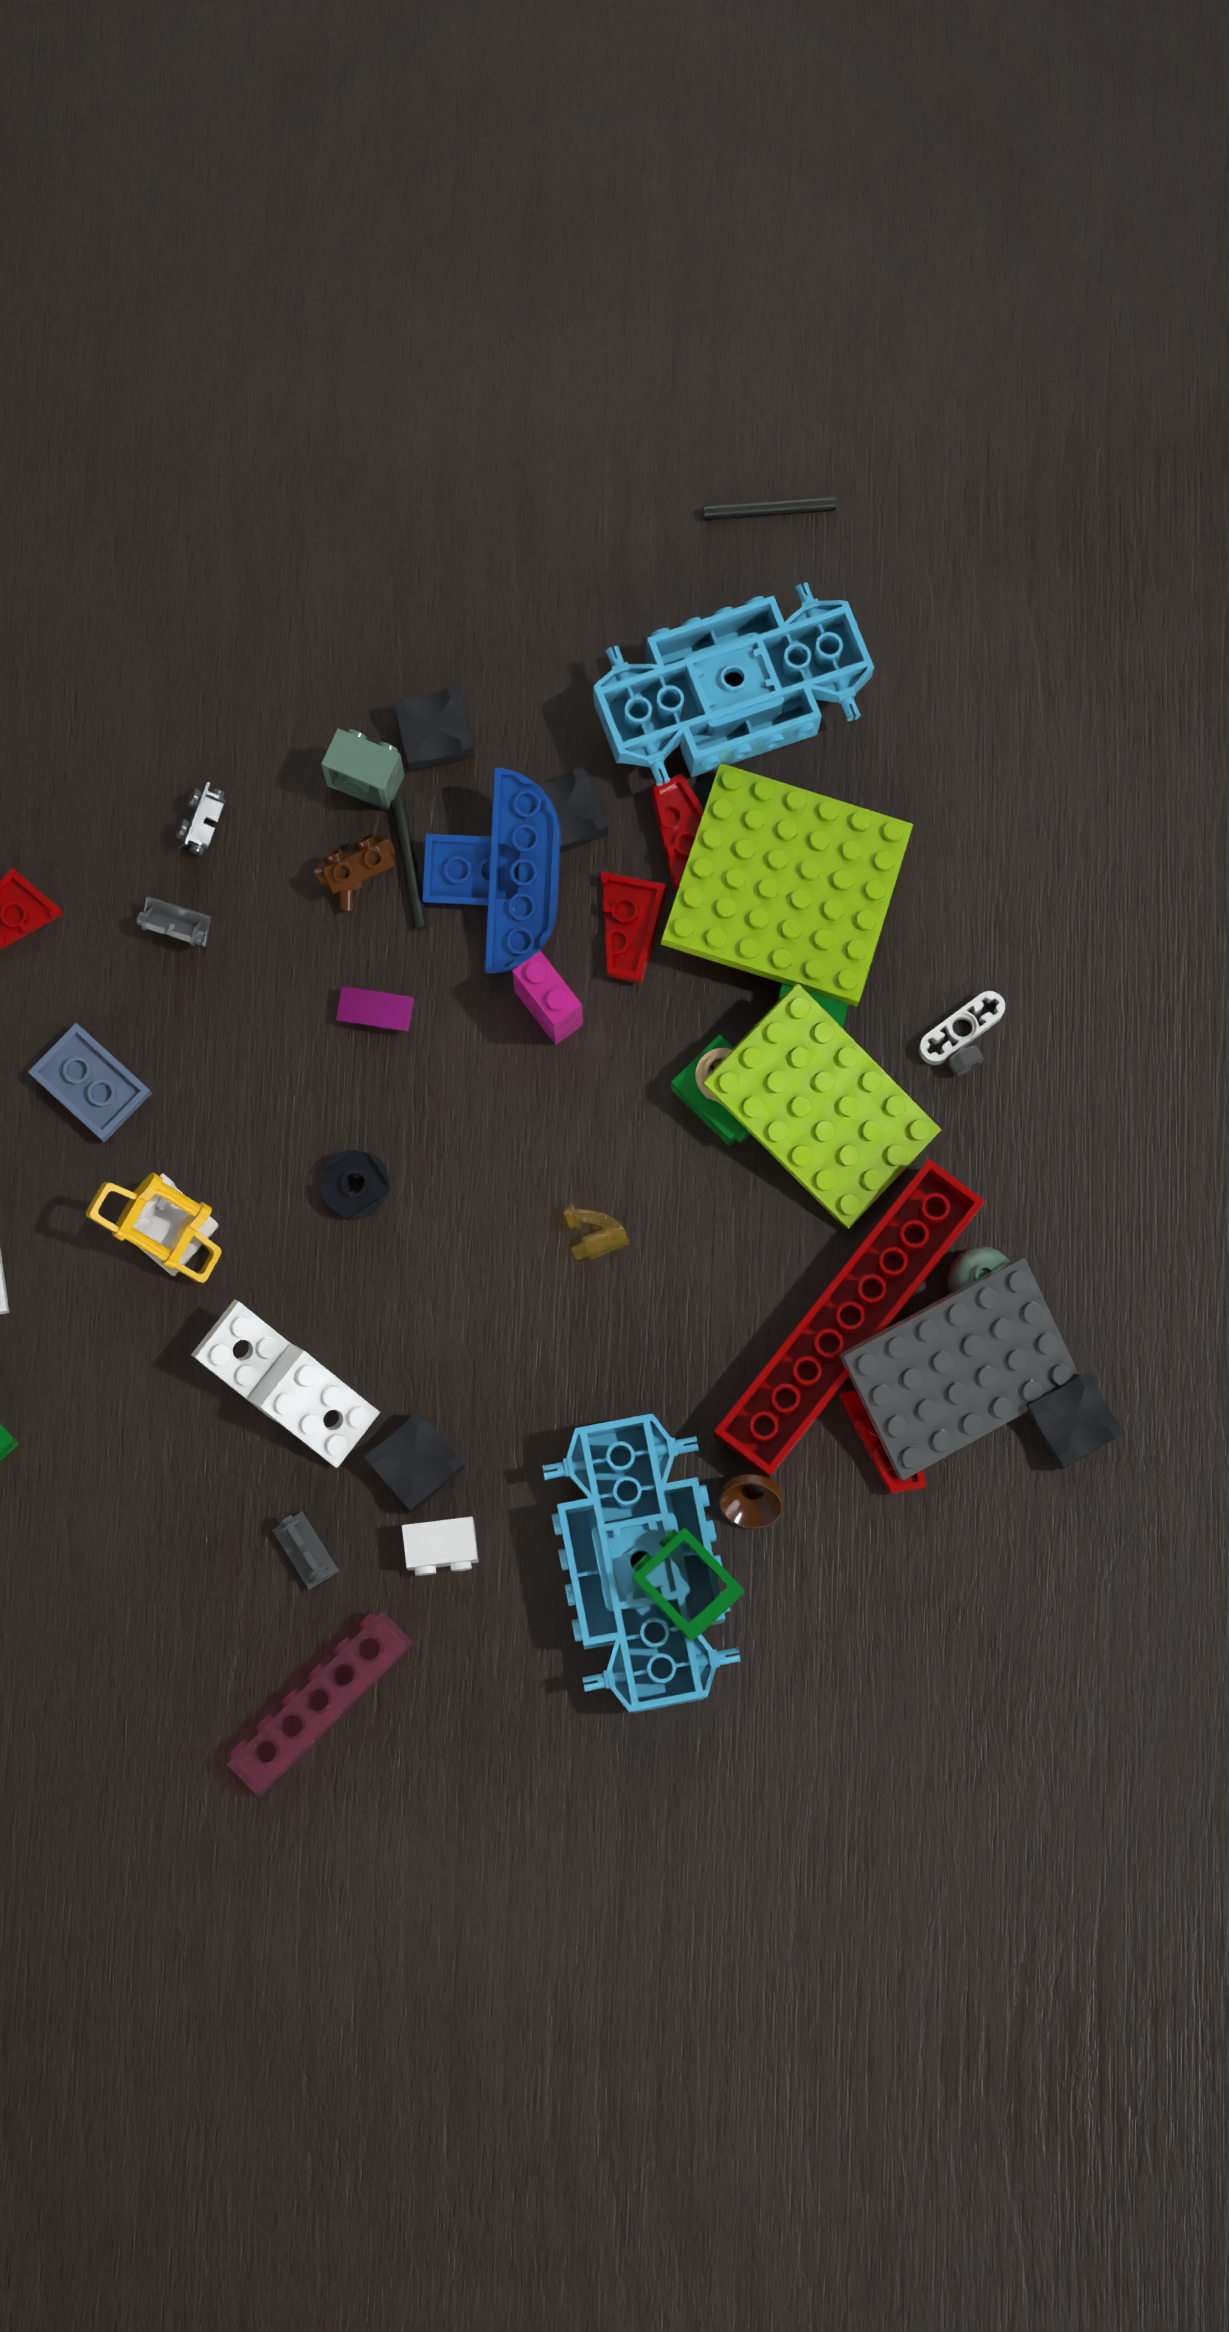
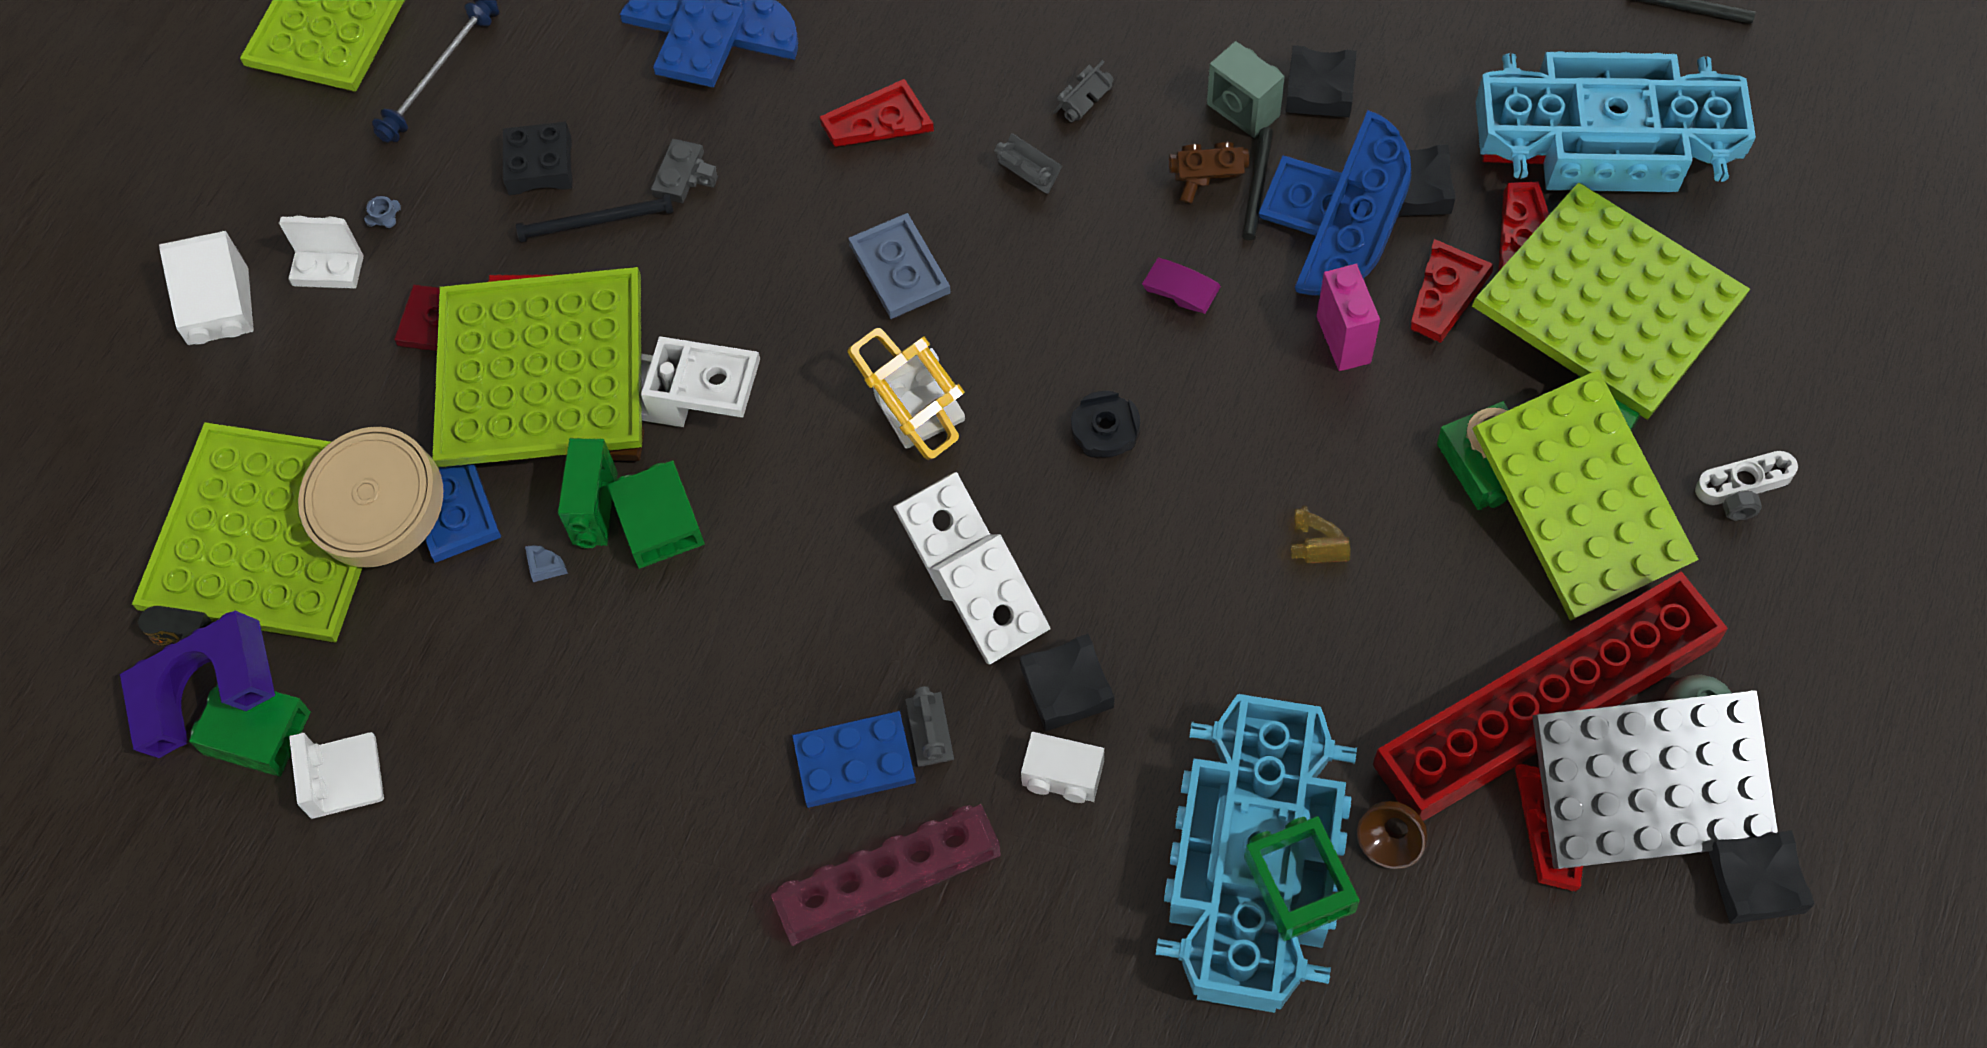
camera: 25 degrees right, 15 degrees down
none -> blue plate [792,711,916,808]

